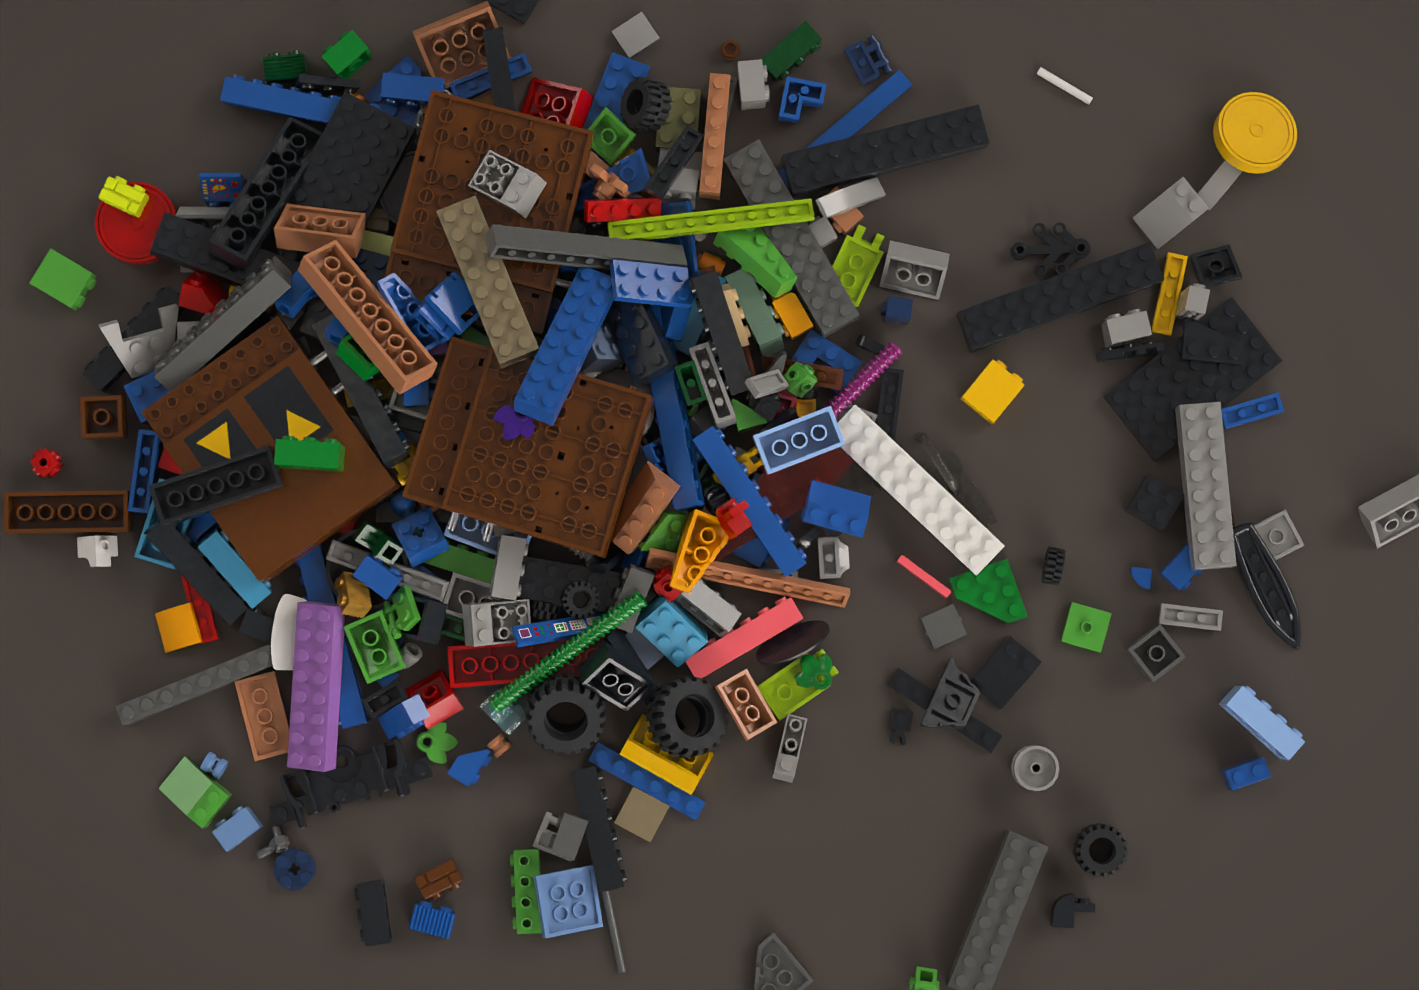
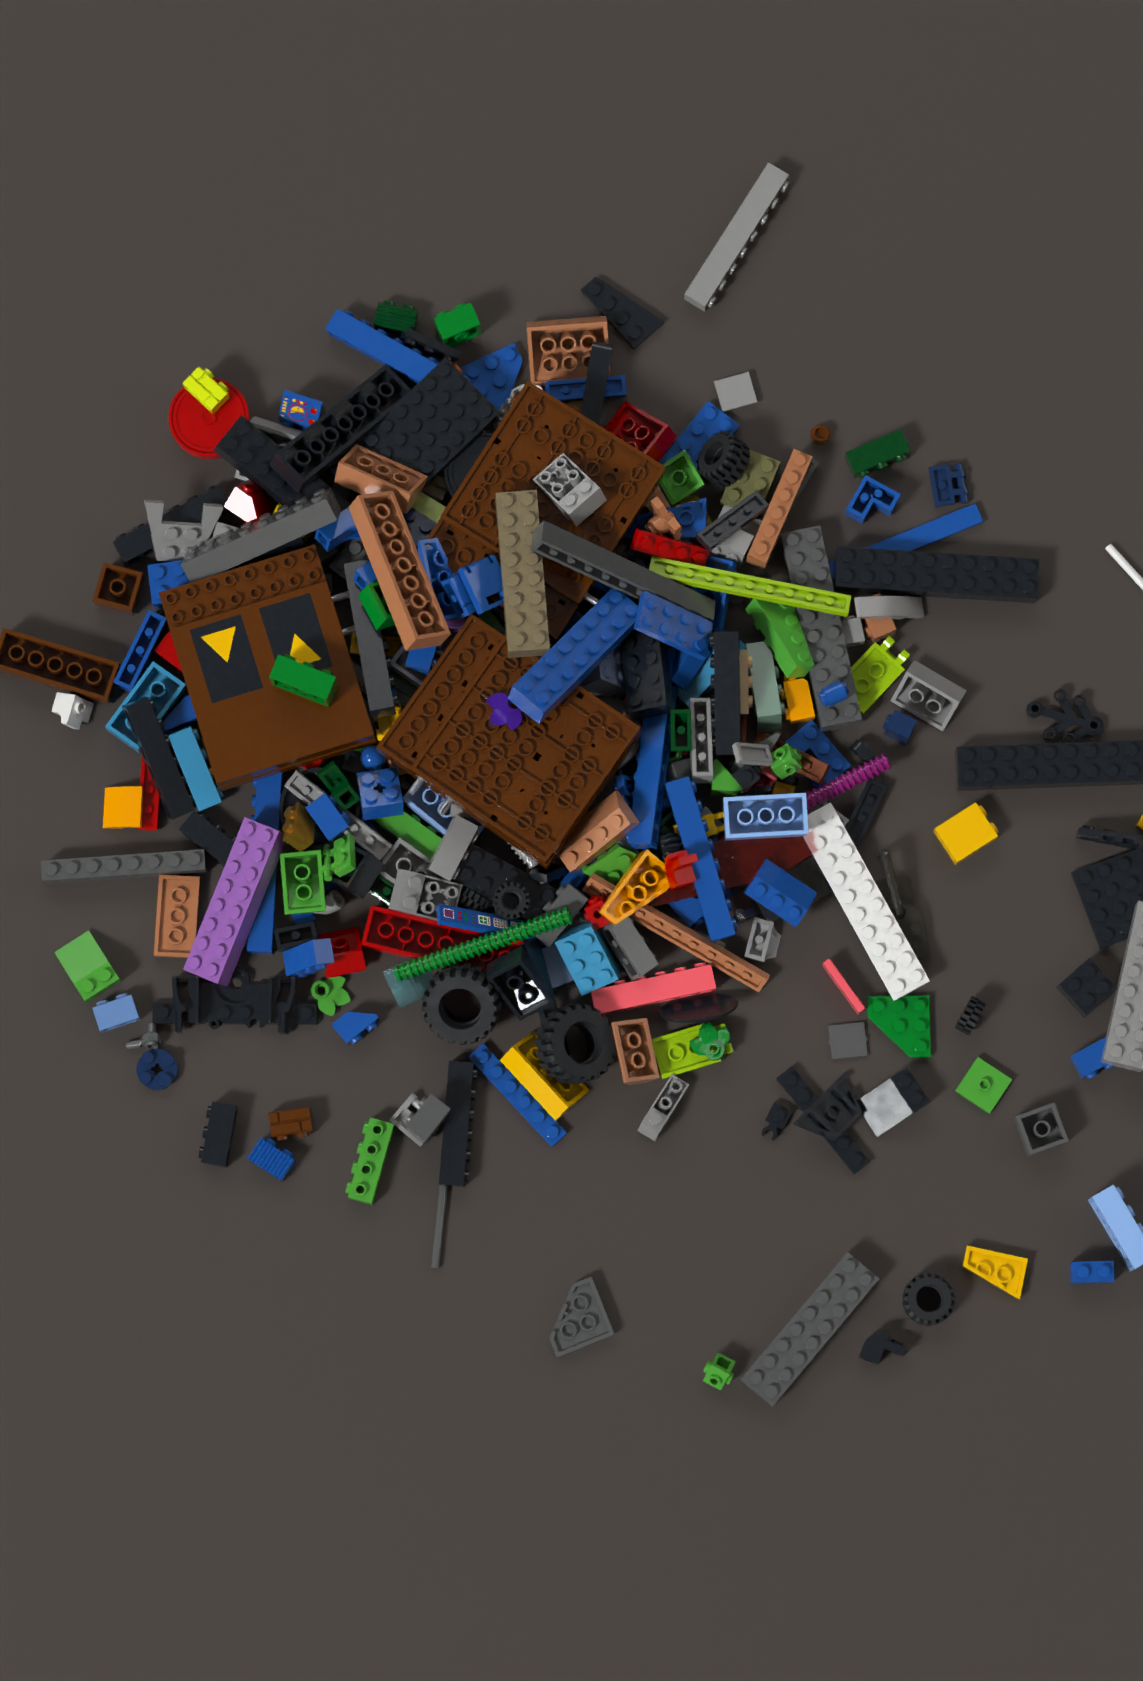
camera: 20 degrees right, 5 degrees down
bright green brick [30,248,97,311] -> none
red brick [30,448,64,479] -> none
black brick [149,445,286,527] -> none
medium blue wheel [200,752,229,779] -> none
white sticker [271,594,306,670] -> none
blue brick [380,72,446,107] -> none
nougat wheel [486,733,513,758] -> none
medium blue plate [533,865,603,938] -> none
dark tan tile [614,786,669,842] -> none
orange brick [697,251,726,276] -> none
light grey brick [737,59,770,110] -> none
light grey wheel [1011,745,1059,791] -> none
light grey brick [1100,309,1152,347] -> none
blue tile [1130,567,1152,590] -> none
light grey plate [1158,603,1223,631] -> none
none -> blue brick [818,680,850,707]
none -> yellow wing [962,1246,1028,1300]

